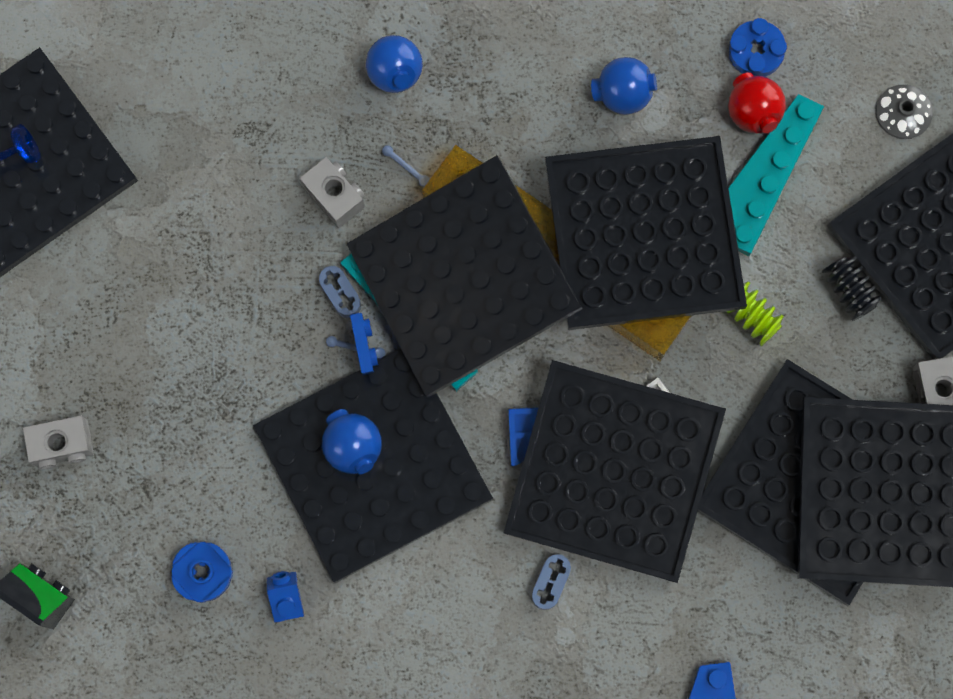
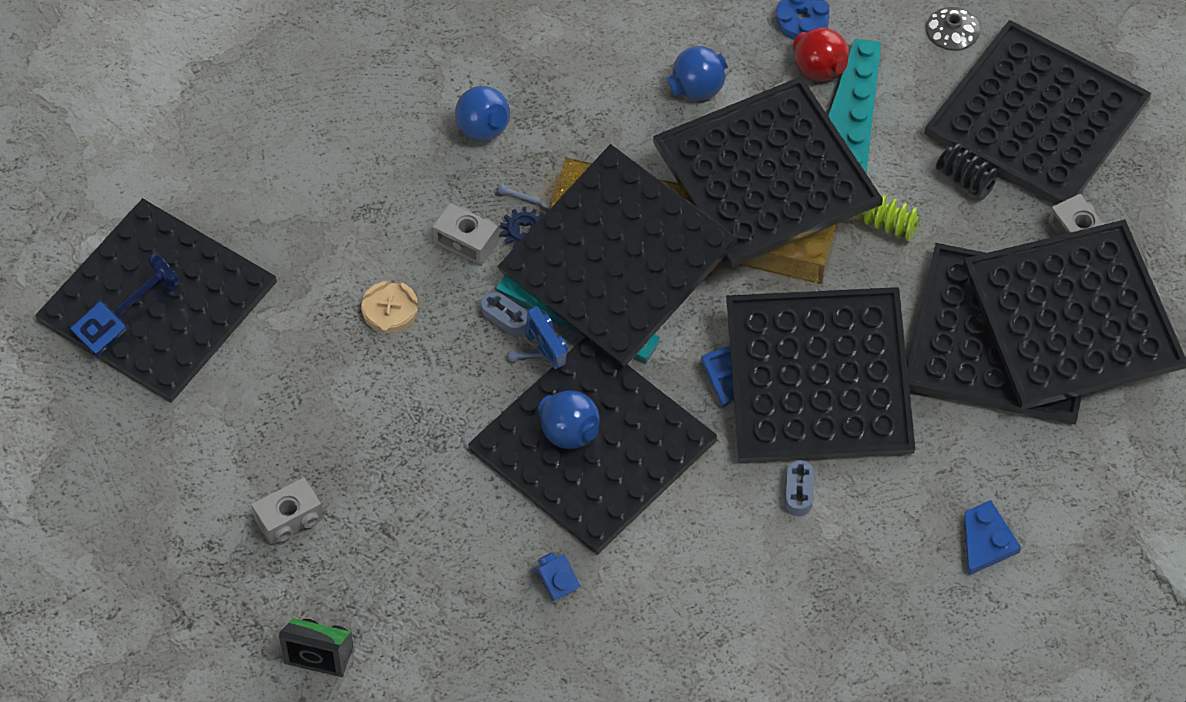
camera: 20 degrees left, 20 degrees down
blue plate [172,542,233,603] -> none
none -> tan tile [361,281,418,333]
none -> dark blue gear [500,207,544,248]

